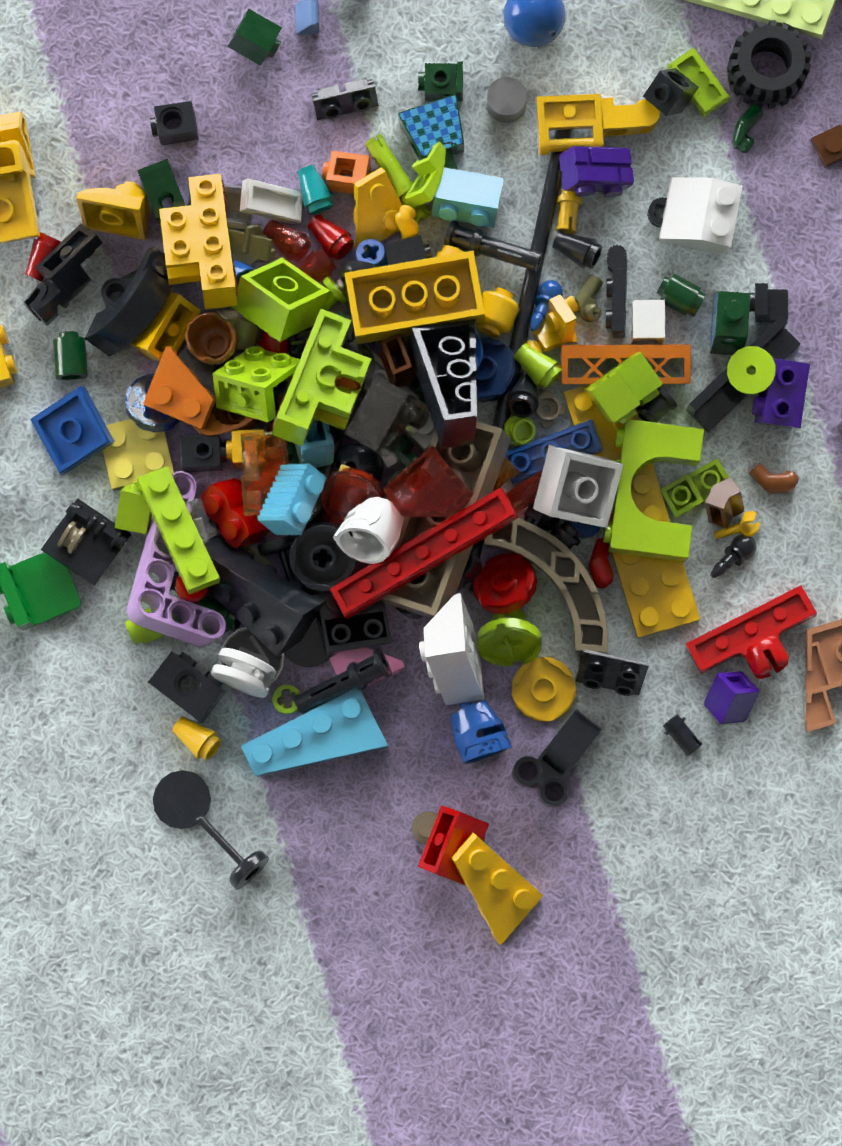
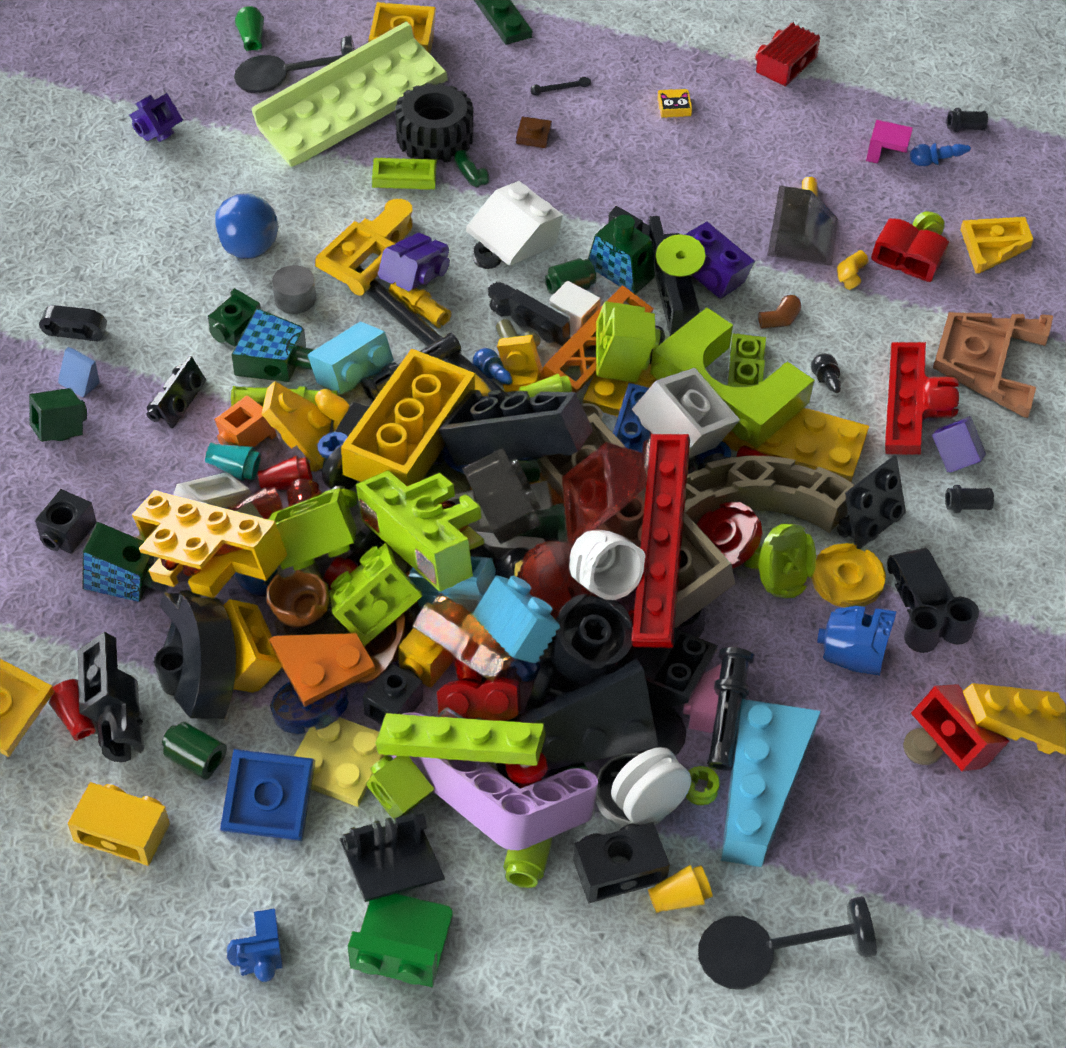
camera: 60 degrees left, 30 degrees down
dark tan bush [57,521,86,554] -> none
yellow slope [76,182,150,240] -> none
reddish brown piece [379,333,417,388] -> none
lime slope [403,142,446,208] -> none
white slope [419,593,484,705] -> none
black cone [552,231,602,269] -> none
black brick [643,68,699,116] -> none
reddish brown piece [705,477,745,529] -> none
yellow hand [714,511,760,539] -> none

